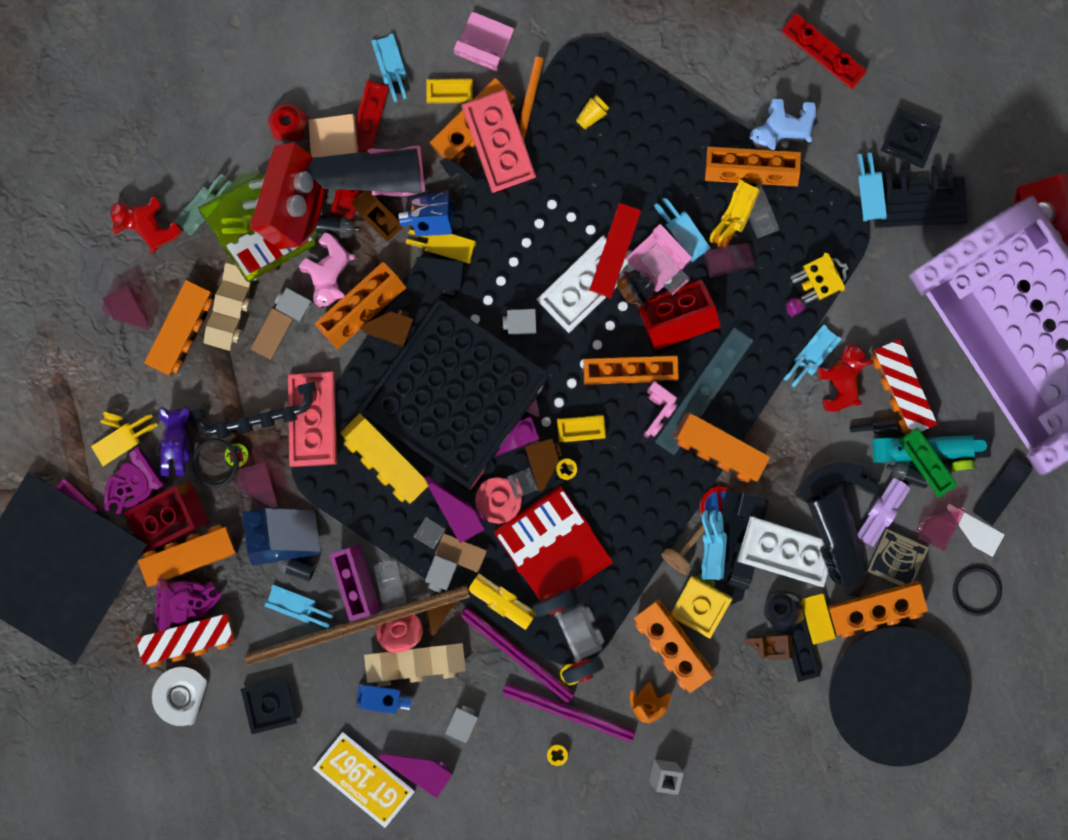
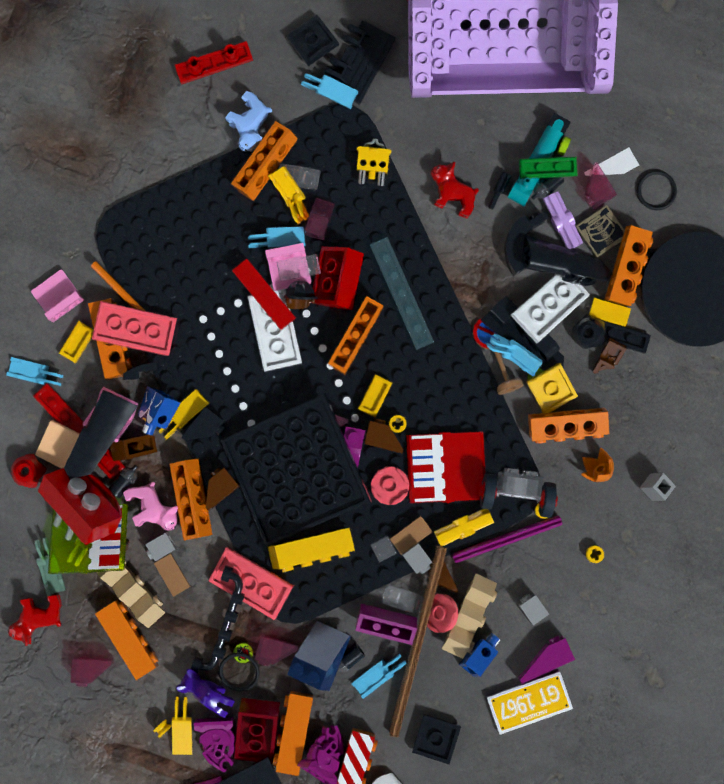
camera: 60 degrees left, 0 degrees up
magenta slope [424,476,485,543] -> none
magenta axle [502,683,635,742] -> none
light grey brick [503,309,536,336] -> none
clear tile [507,469,538,498] -> none
yellow cone [576,95,609,130] -> none
bright pink bracket [644,382,678,438] -> none
orange brick [672,412,770,483] -> none
medium azure arm [784,325,841,387] -> none
magenta hinge [786,298,806,318] -> none
brick [870,339,937,434] -> none
black tile [972,456,1033,526] -> none

